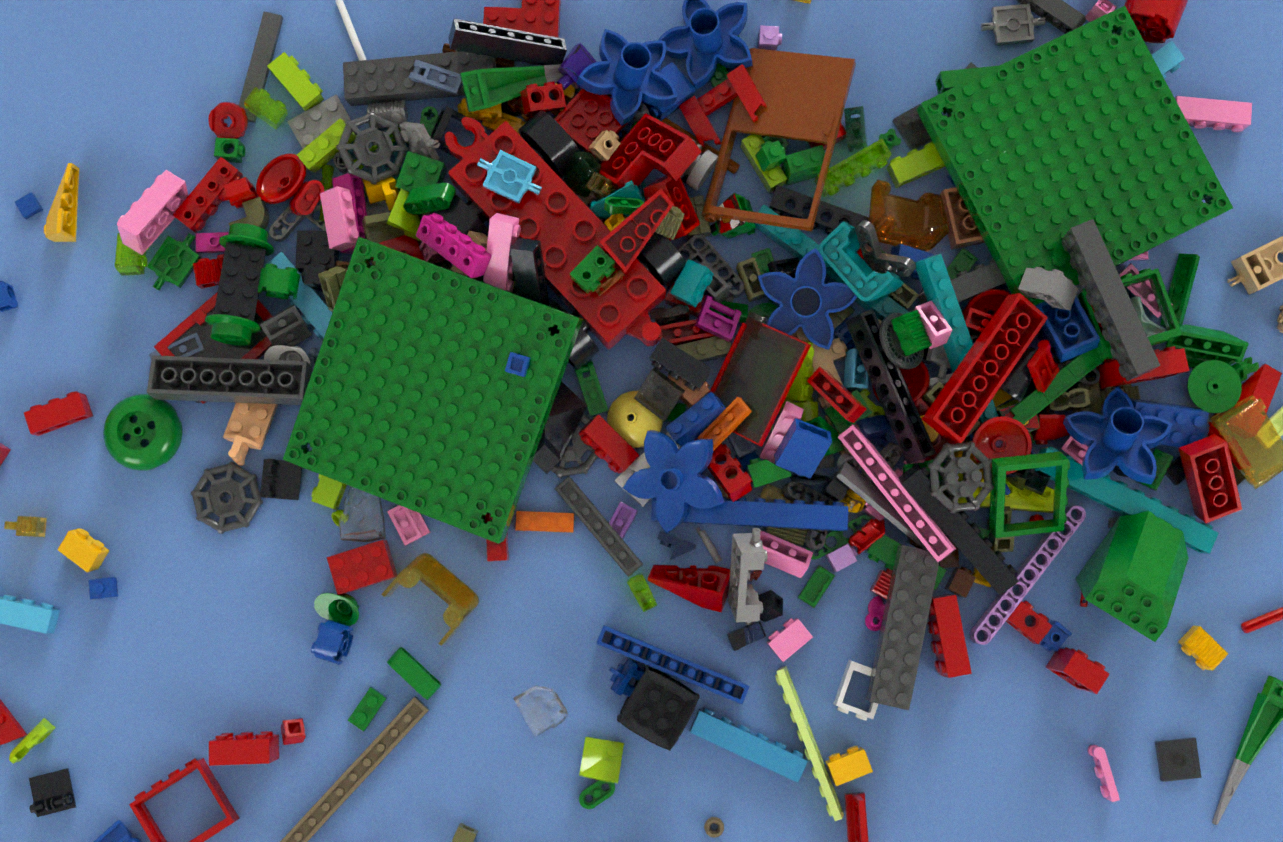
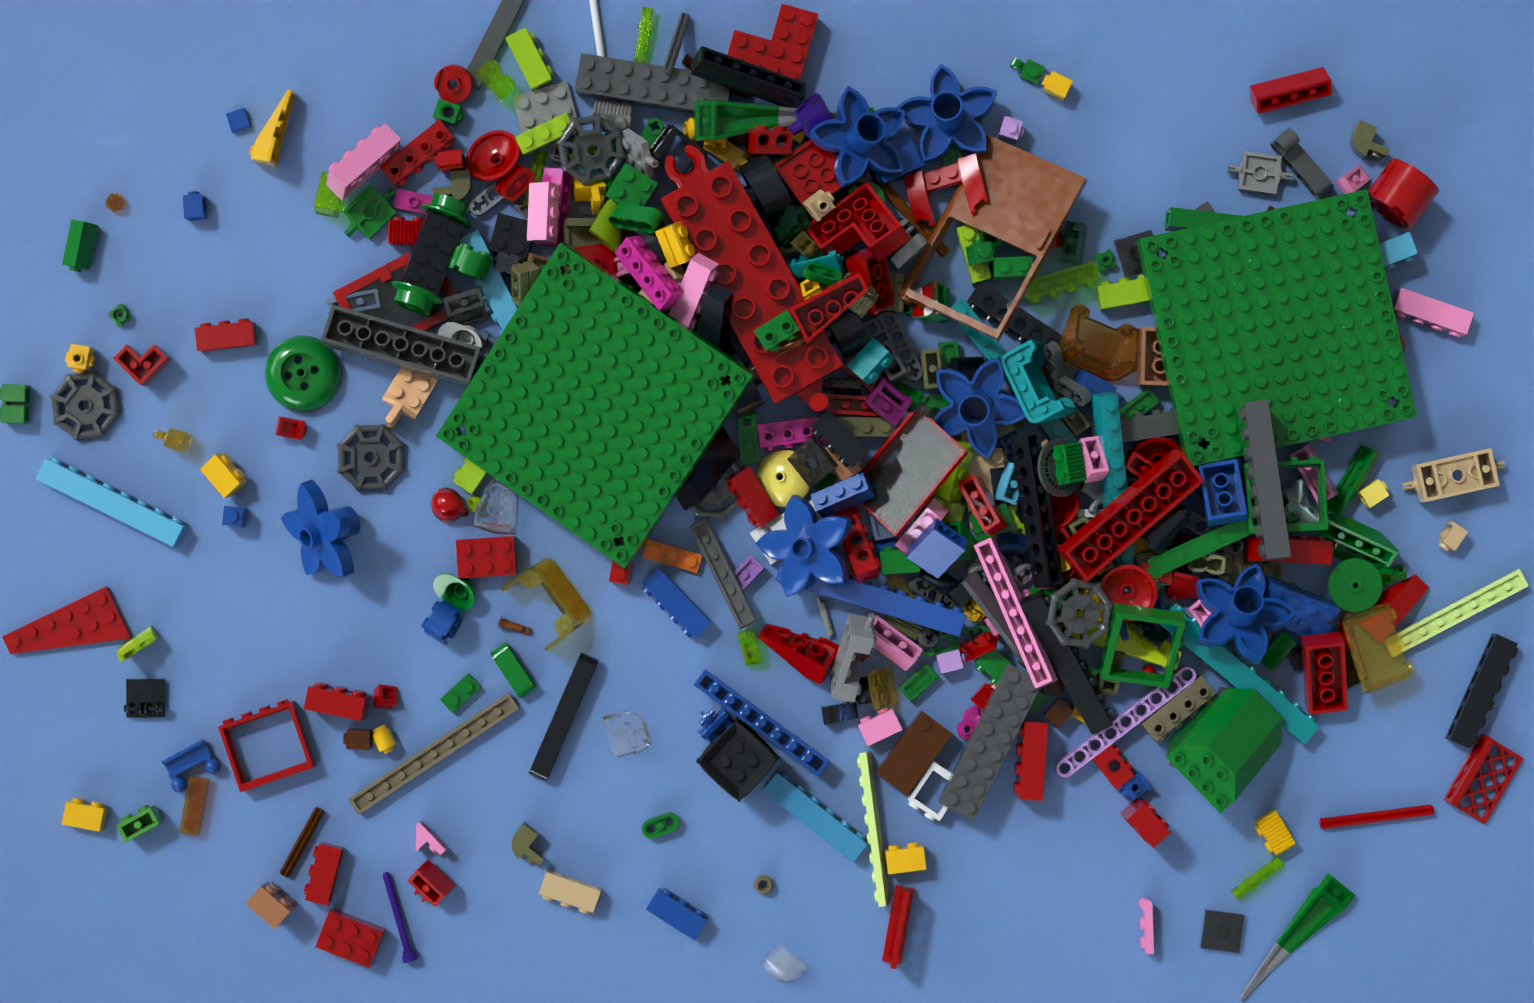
camera: 15 degrees right, 5 degrees up
black hinge [260,459,302,500] -> none
bright pink plate [387,505,431,546] -> none
sand blue plate [409,60,462,95] -> none
medium azure plate [477,150,542,204] -> none
blue tile [505,352,531,377] -> none
lime plate [579,737,624,784] -> none
dark blue slope [657,531,697,560] -> none
orange plate [698,397,752,451] -> none
light grey brick [1018,267,1078,310] -> none
red plate [1027,340,1060,393] -> none
none -> red bracket [275,416,307,440]
none -> blue plant [281,479,360,577]
none -> reddish brown brick [343,729,373,750]
none -> yellow brick [371,724,397,754]
none -> red piece [431,488,469,523]
none -> dark orange piece [497,616,531,635]
none -> black beam [529,652,599,781]
none -> clear neon green pin [634,7,654,63]
none -> blue brick [642,567,712,638]
none -> yellow brick [655,221,695,268]
none -> dark grey axle [662,12,690,74]
none -> dark pink brick [757,416,826,451]
none -> clear yellow plate [867,666,898,710]
none -> reddish brown brick [875,710,953,796]
none -> dark tan brick [1140,675,1216,742]
none -> clear neon green pin [1231,856,1284,900]
none -> light yellow brick [1357,479,1389,508]

